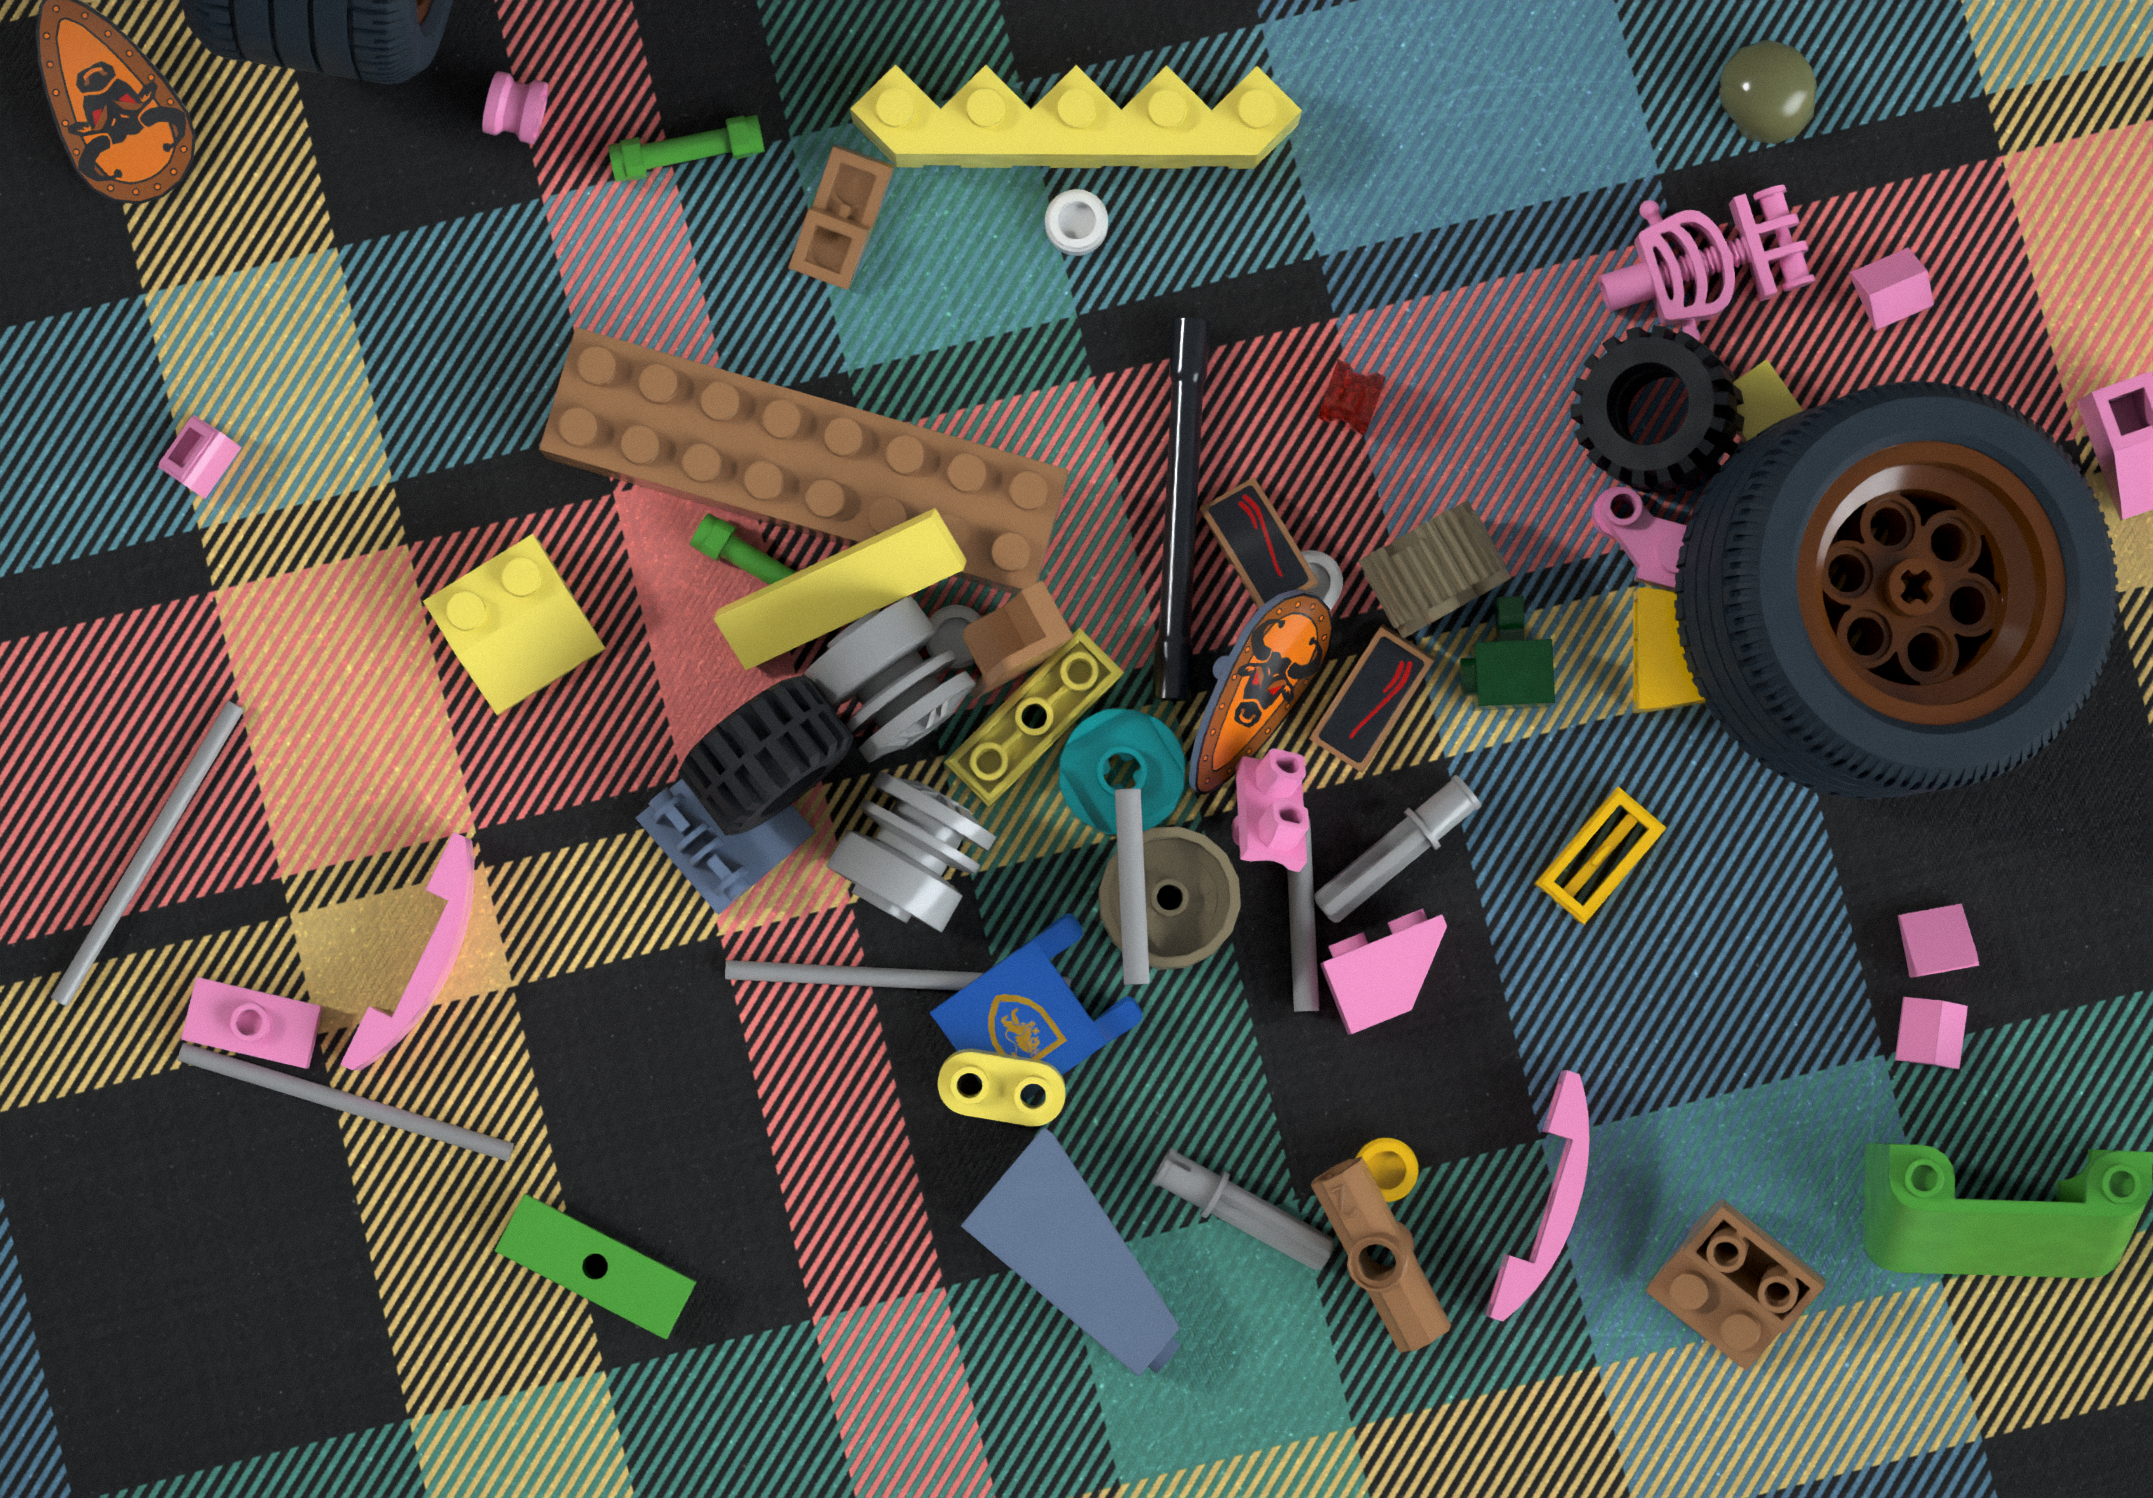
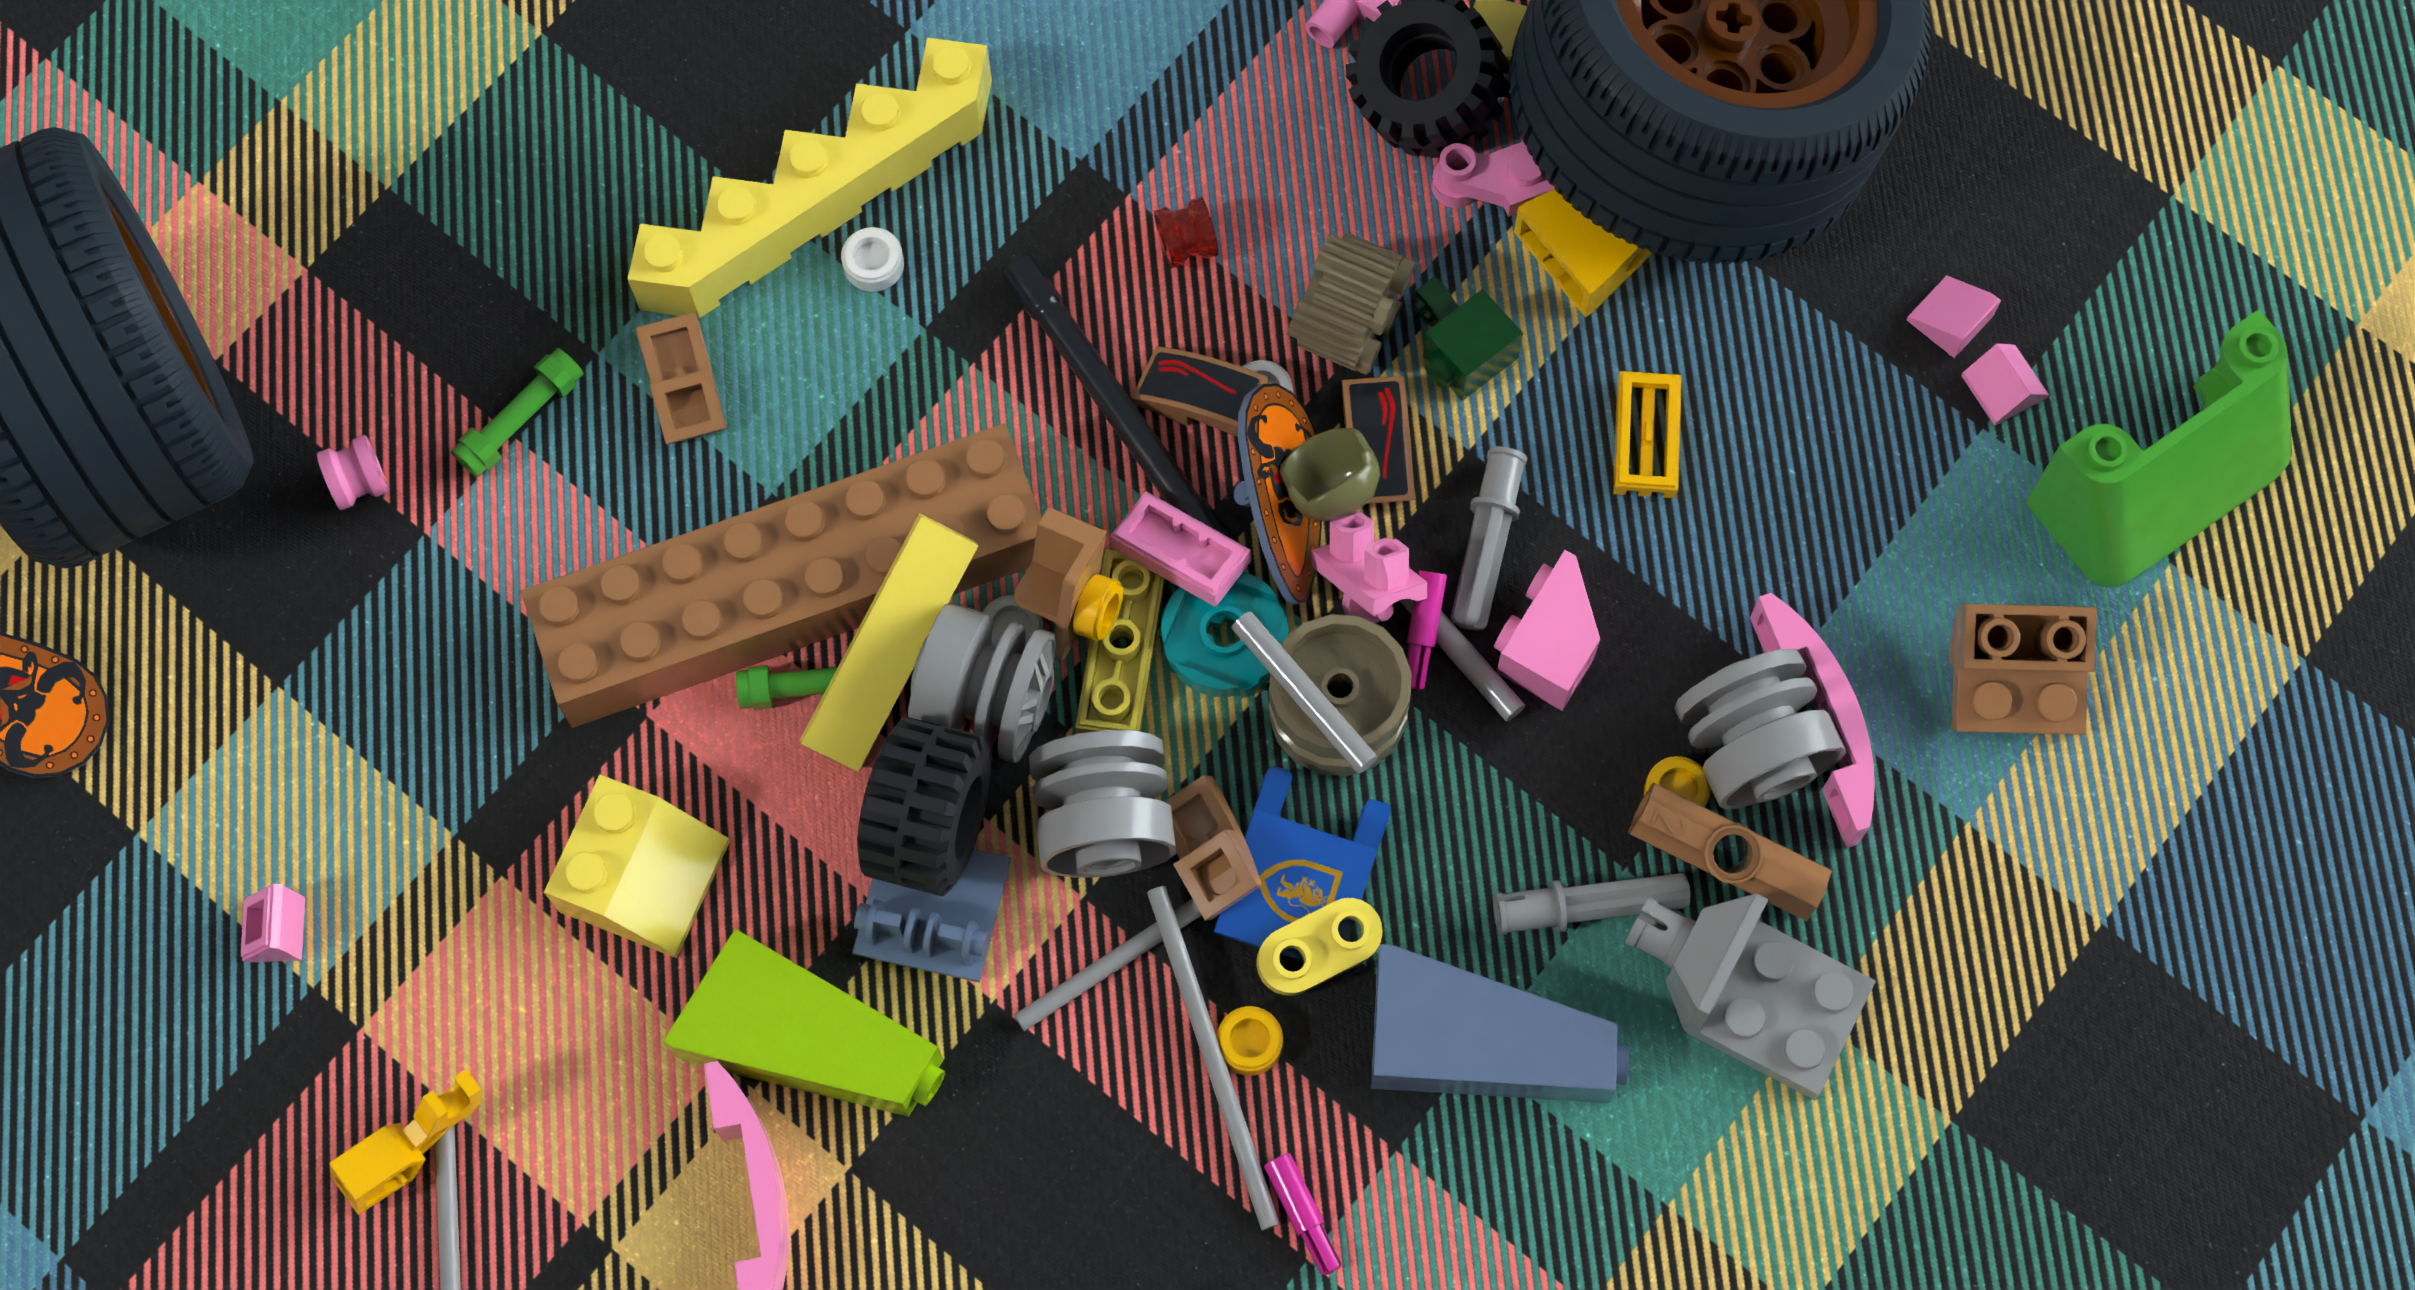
camera: 30 degrees left, 15 degrees down
none -> yellow piece [329,1069,482,1215]
none -> lime slope [663,929,945,1117]
none -> yellow tile [1073,574,1123,642]
none -> bright pink plate [1110,491,1251,607]
none -> light grey axle [1147,886,1280,1231]
none -> medium nougat slope [1164,775,1262,920]
none -> yellow tile [1217,1006,1283,1076]
none -> dark pink pin [1264,1153,1342,1275]
none -> olive hair [1279,428,1380,521]
none -> dark pink pin [1407,570,1447,690]
none -> light grey plate [1624,893,1876,1100]
none -> light grey wheel [1674,649,1847,810]

